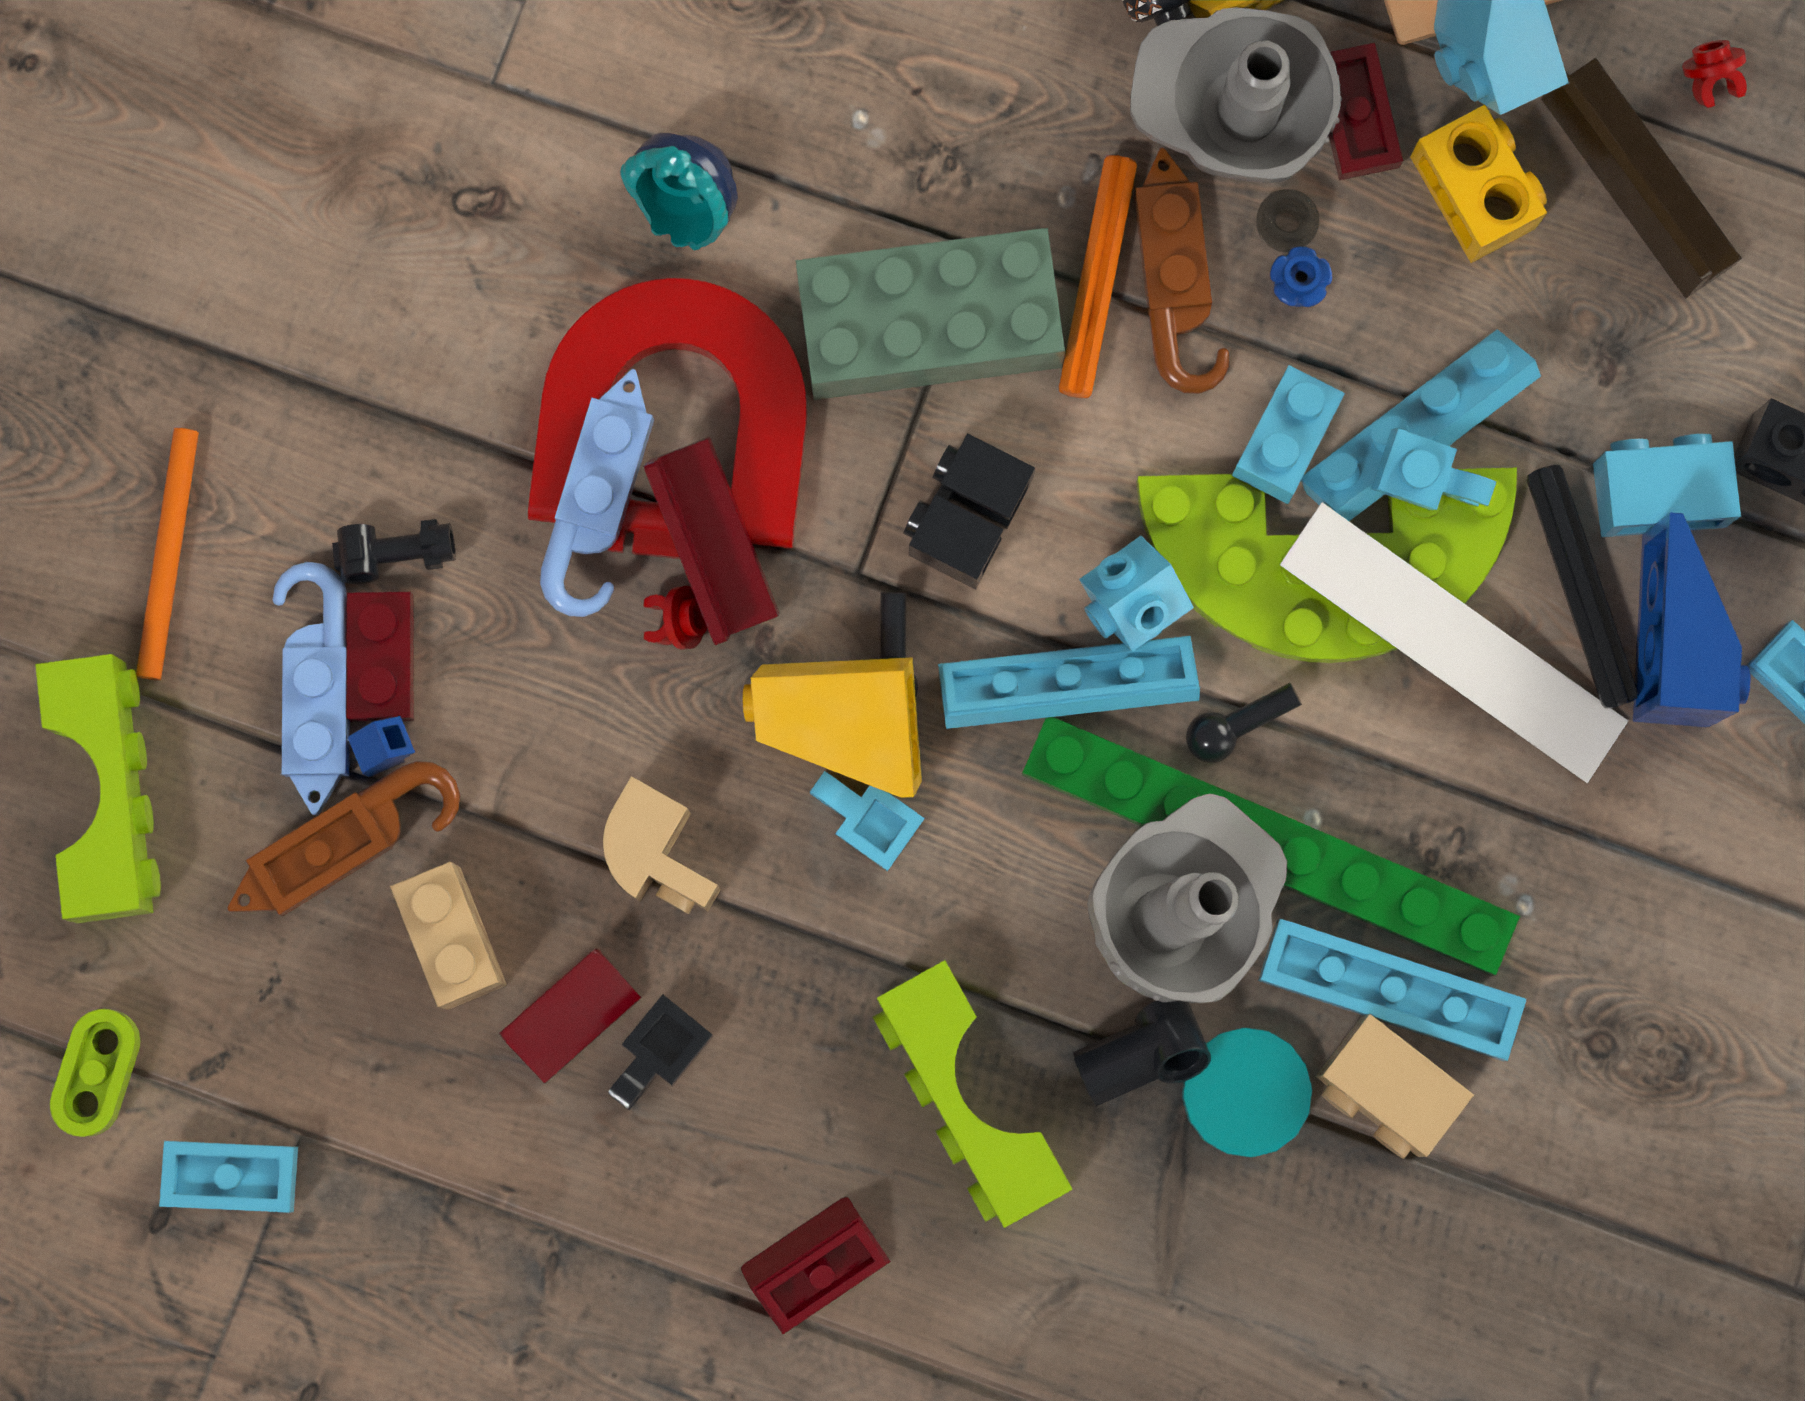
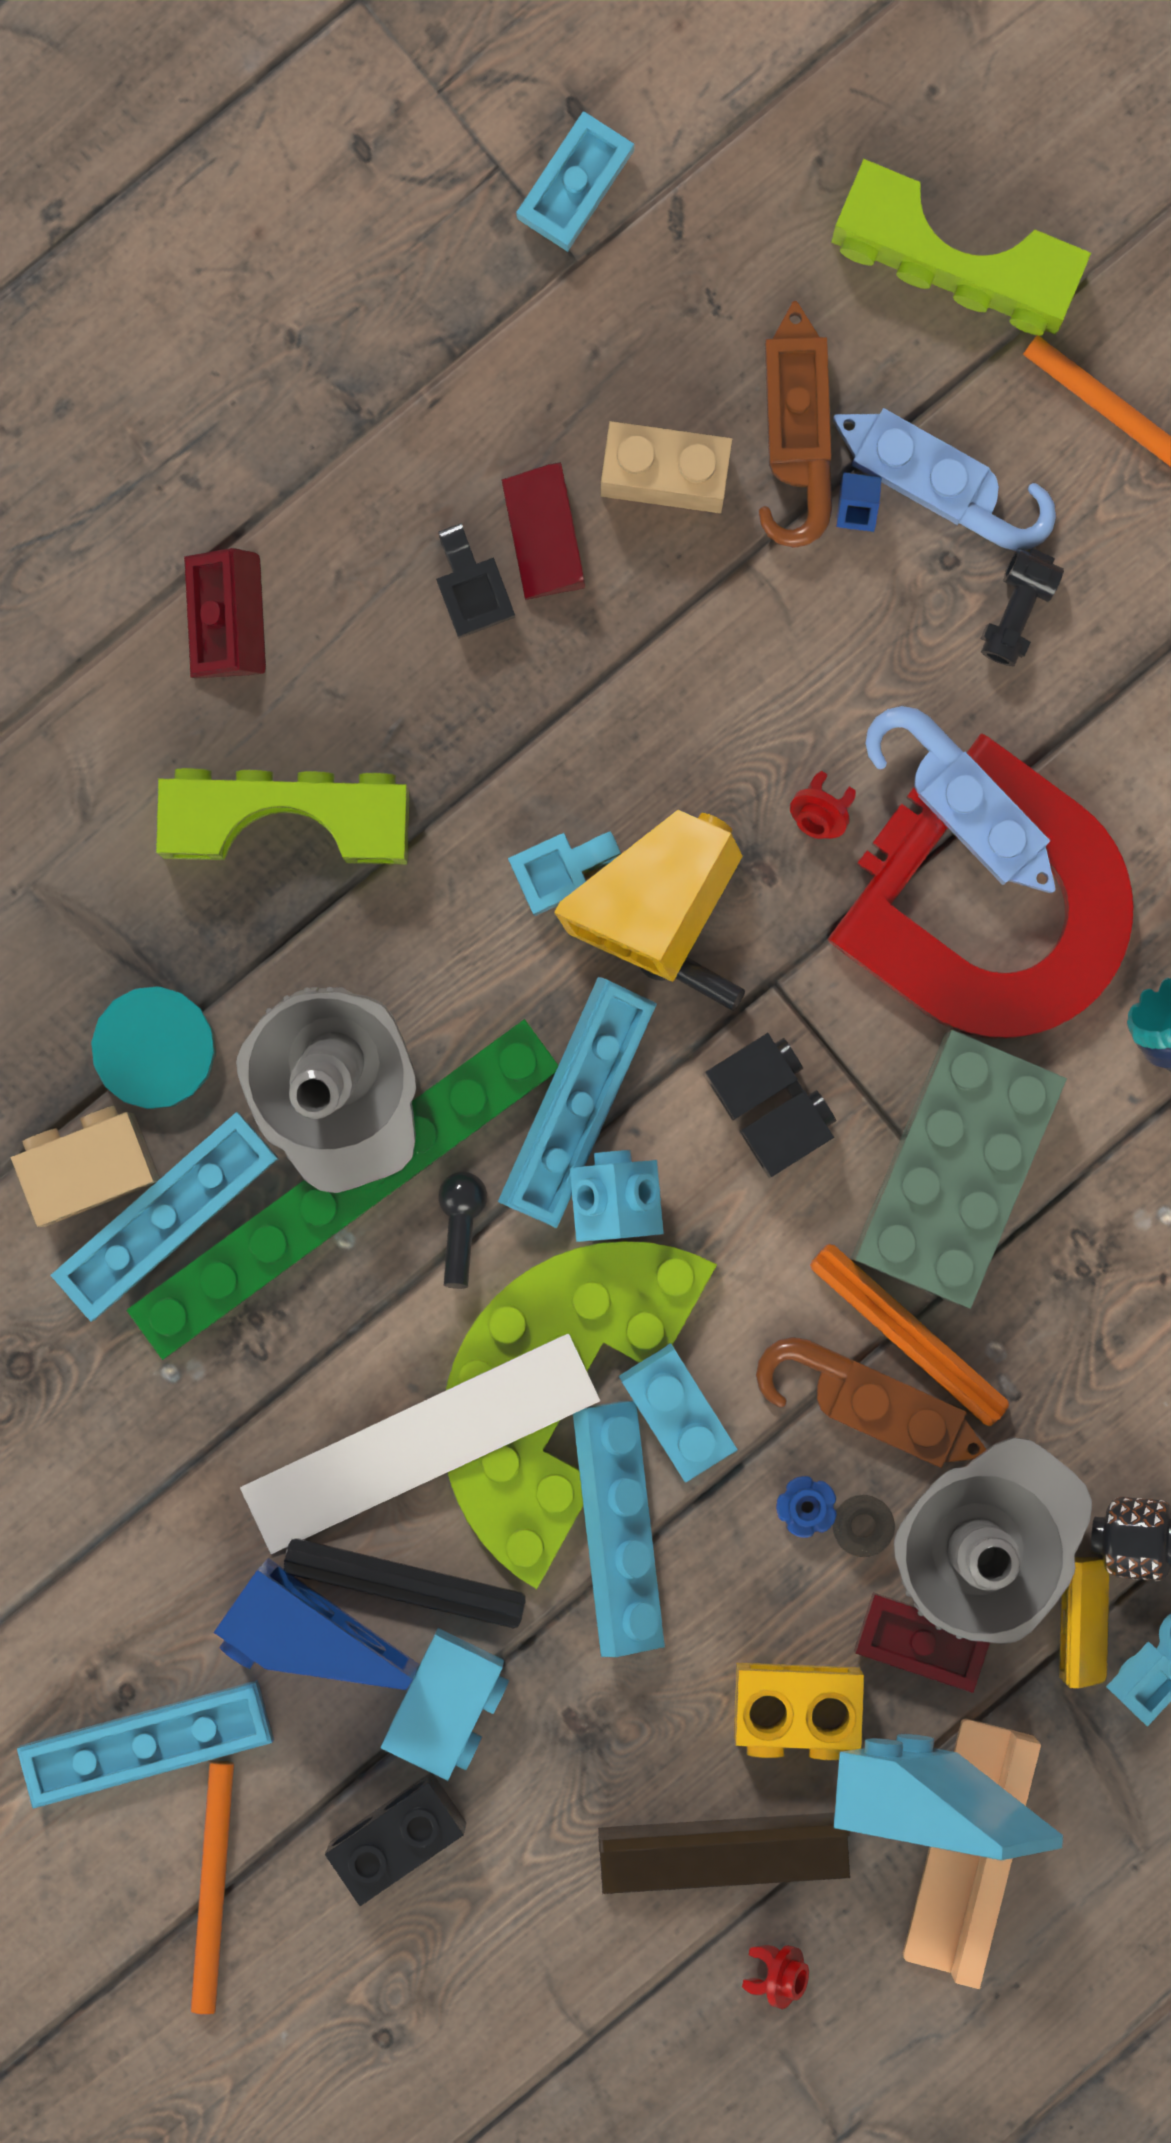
camera: 125 degrees right, 5 degrees up
lime plate [50,1009,140,1137] -> none
dark red plate [347,592,414,722] -> none
tan brick [603,776,721,914] -> none
dark red panel [643,436,780,646] -> none
black piece [1073,1001,1211,1106] -> none
medium azure plate [1371,428,1496,510] -> none

